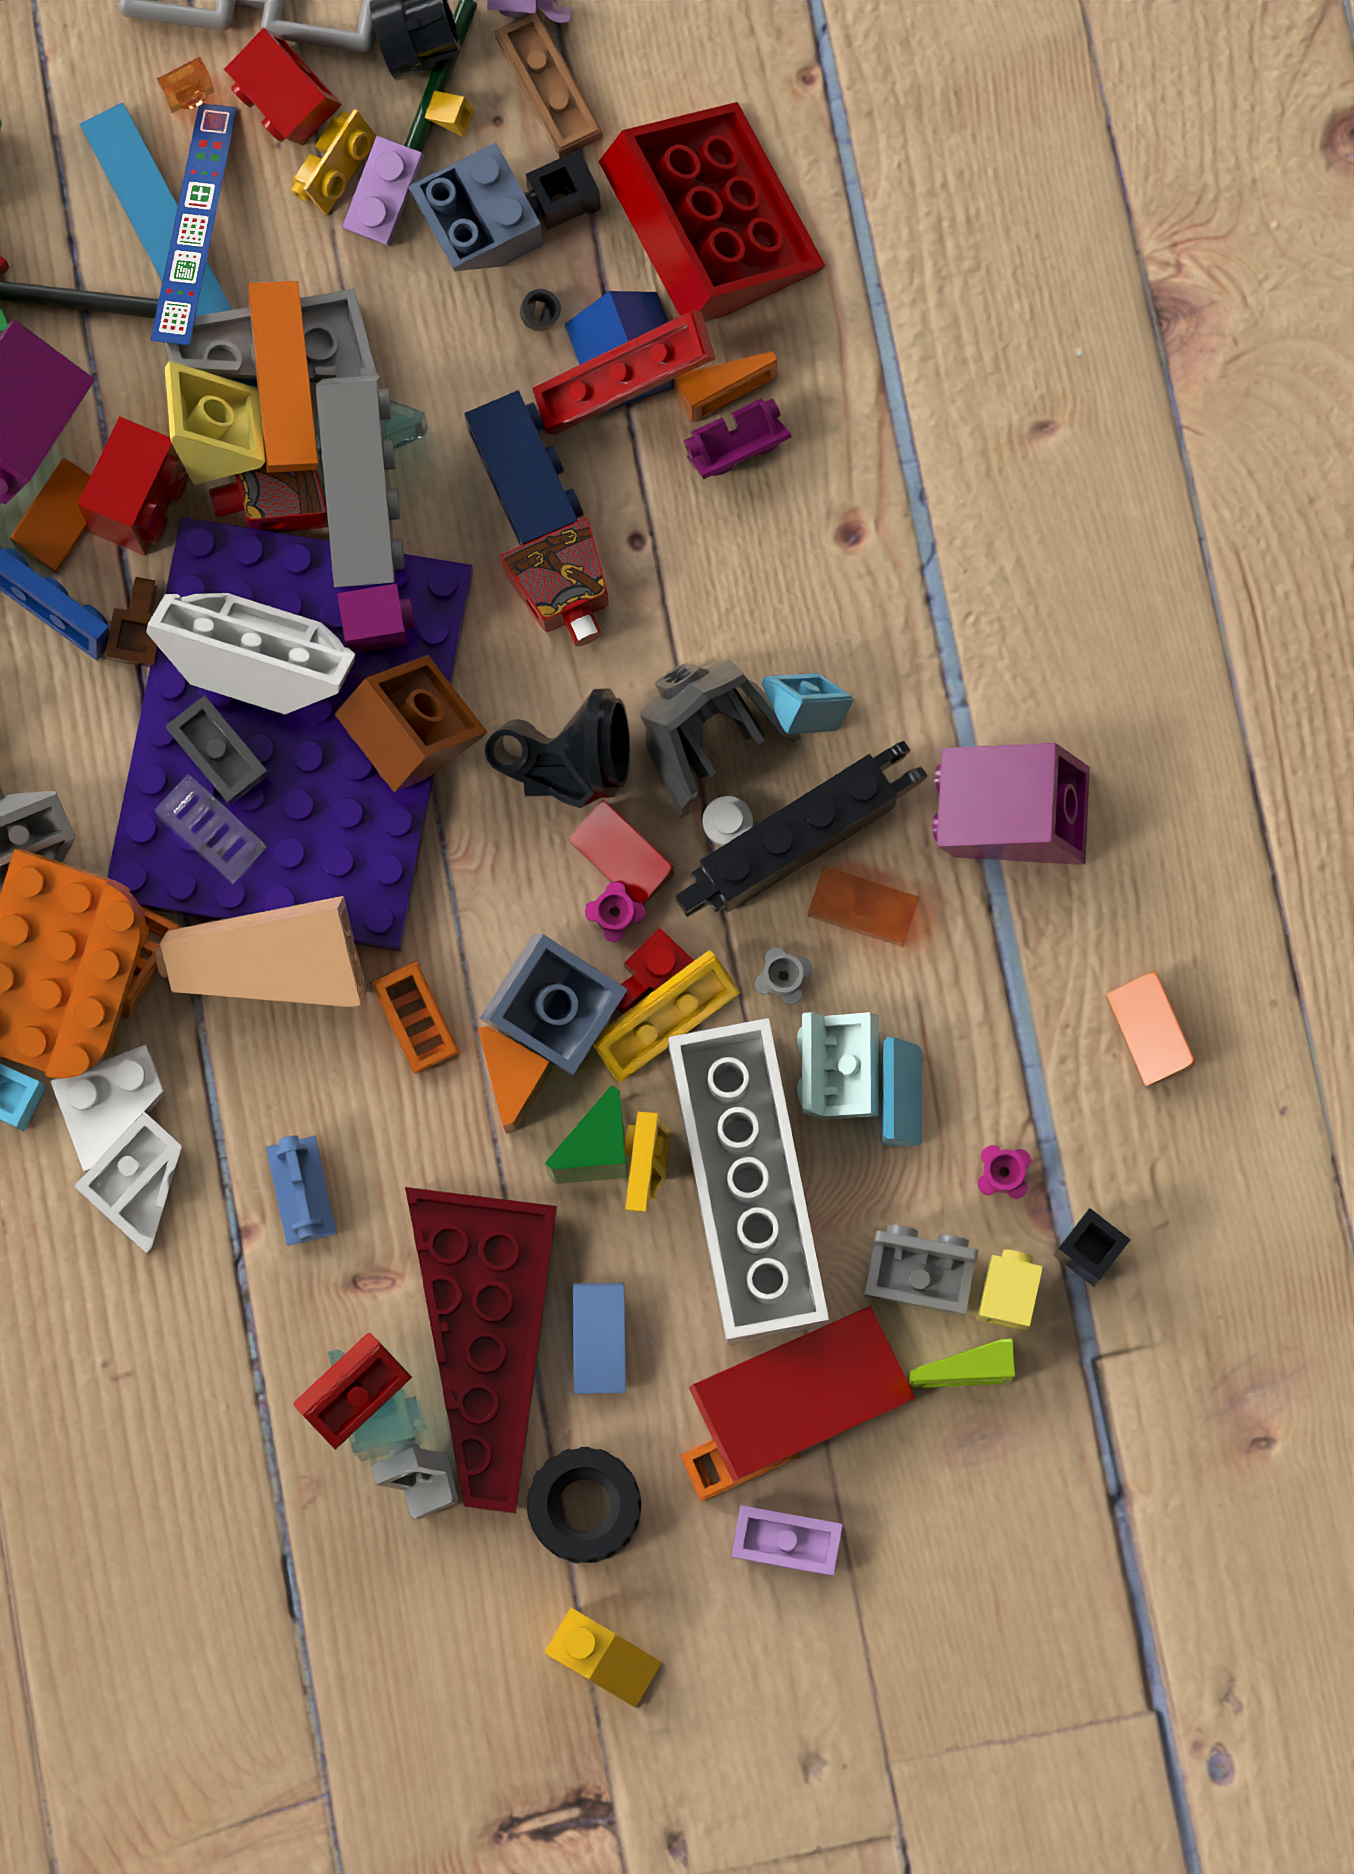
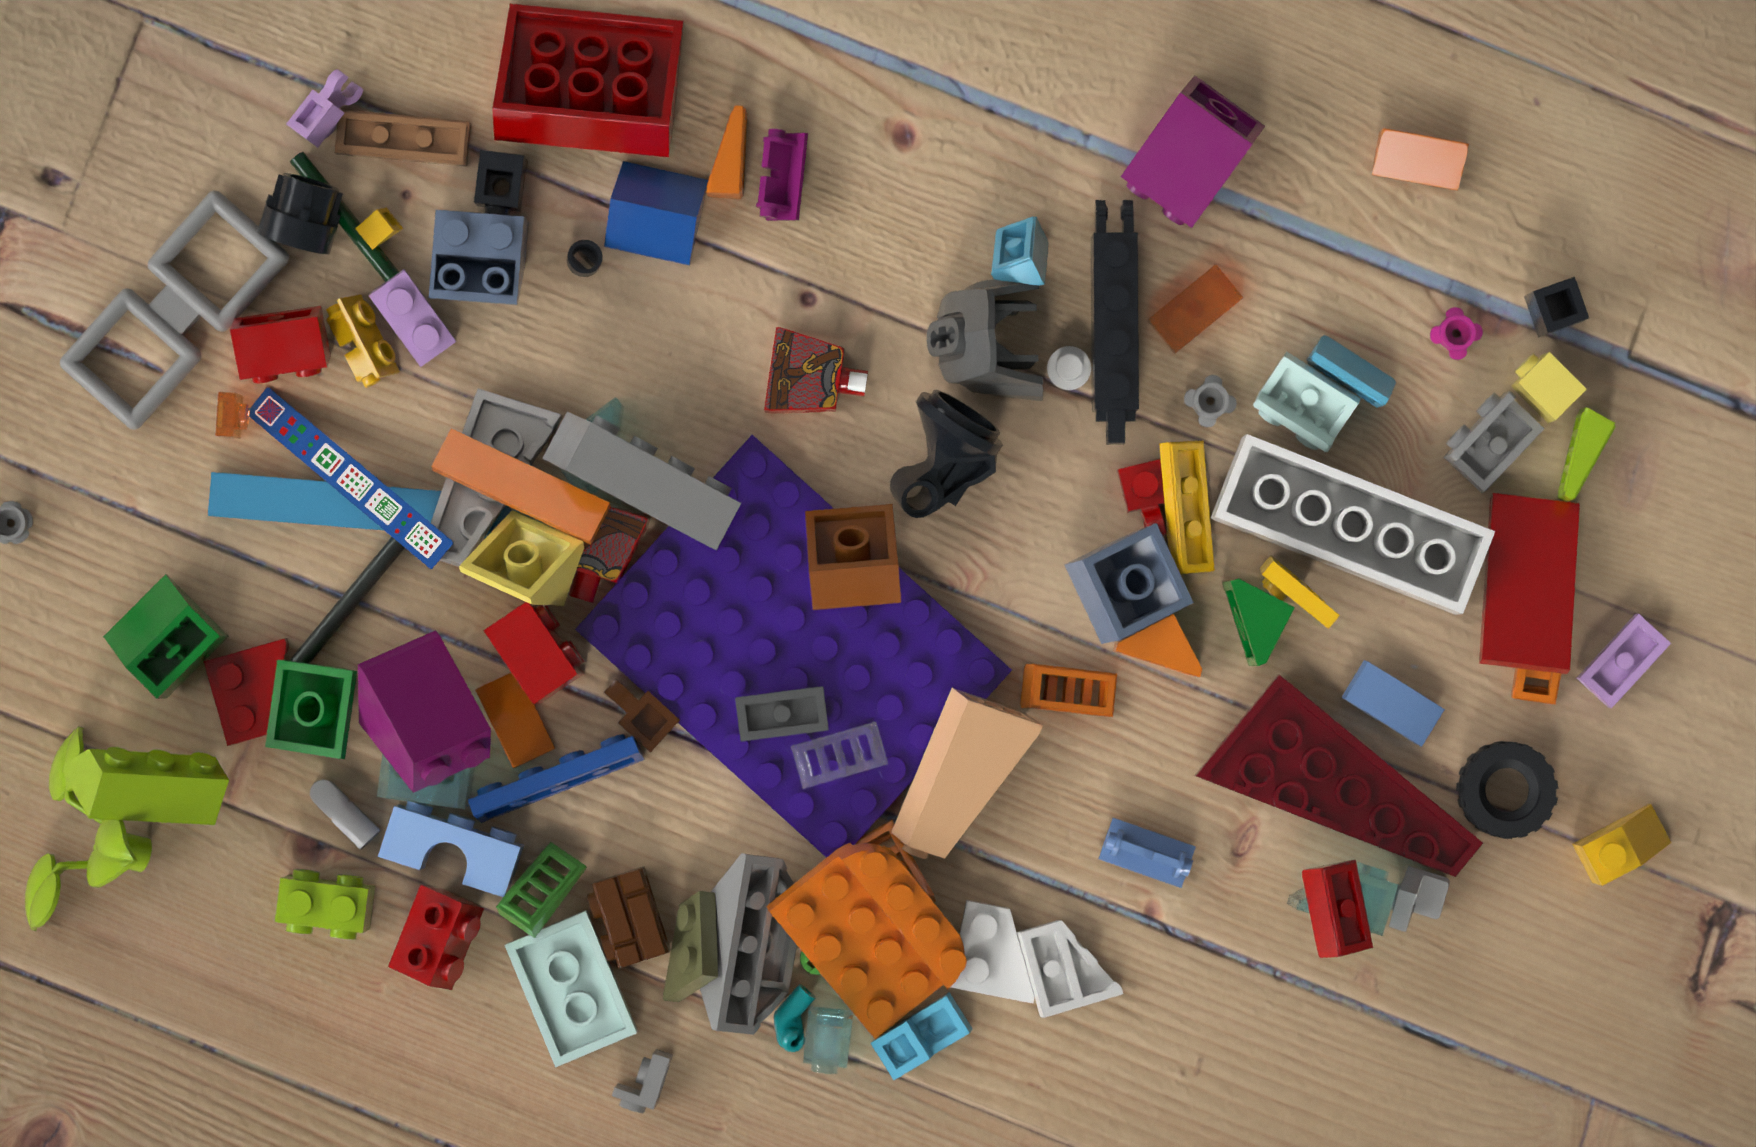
camera: 65 degrees left, 10 degrees up
white wedge [147,593,355,714] -> none
magenta brick [337,584,415,654] -> none
dark blue brick [464,390,584,546] -> none
red tile [532,310,716,435] -> none
slope [568,799,675,906] -> none
dark pink plate [585,882,645,942] -> none

